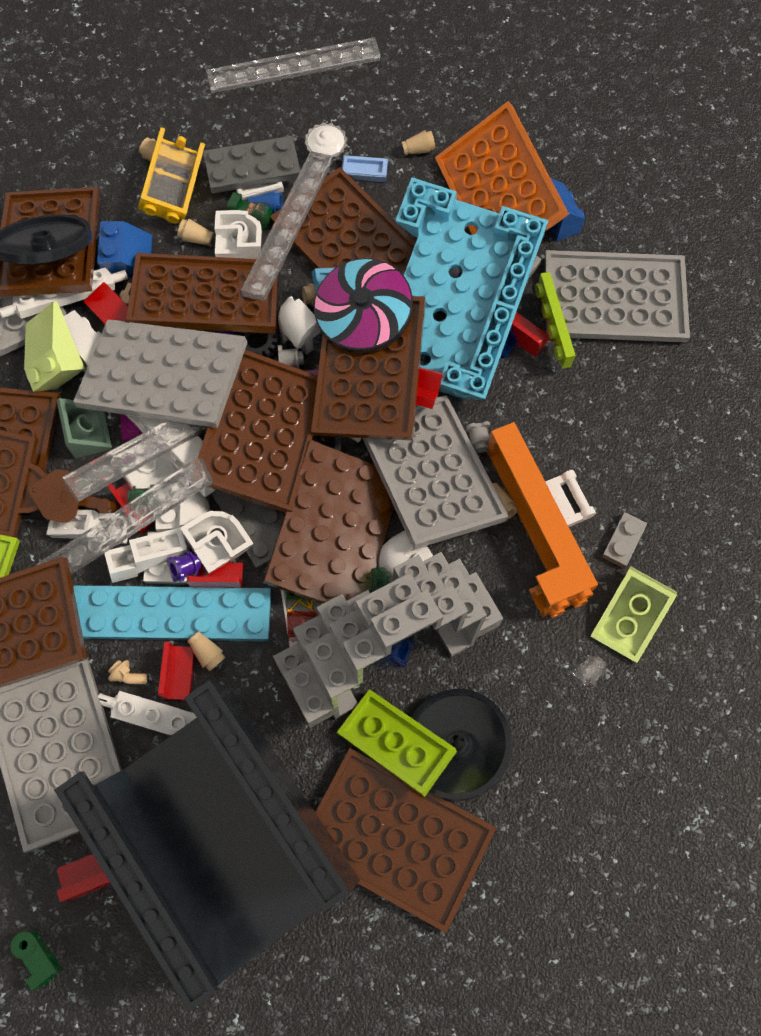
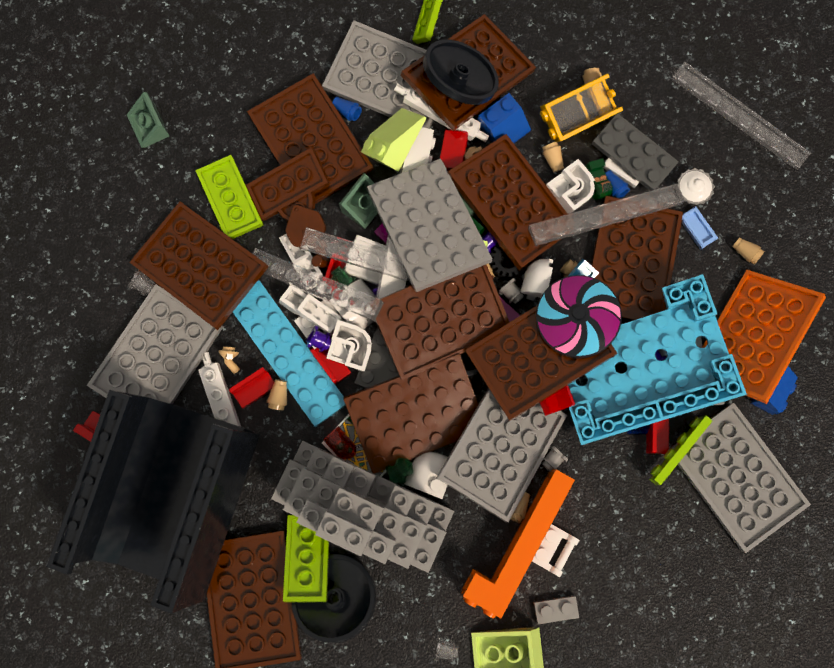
camera: 55 degrees right, 10 degrees up
dark green leg [11,931,64,991] -> none

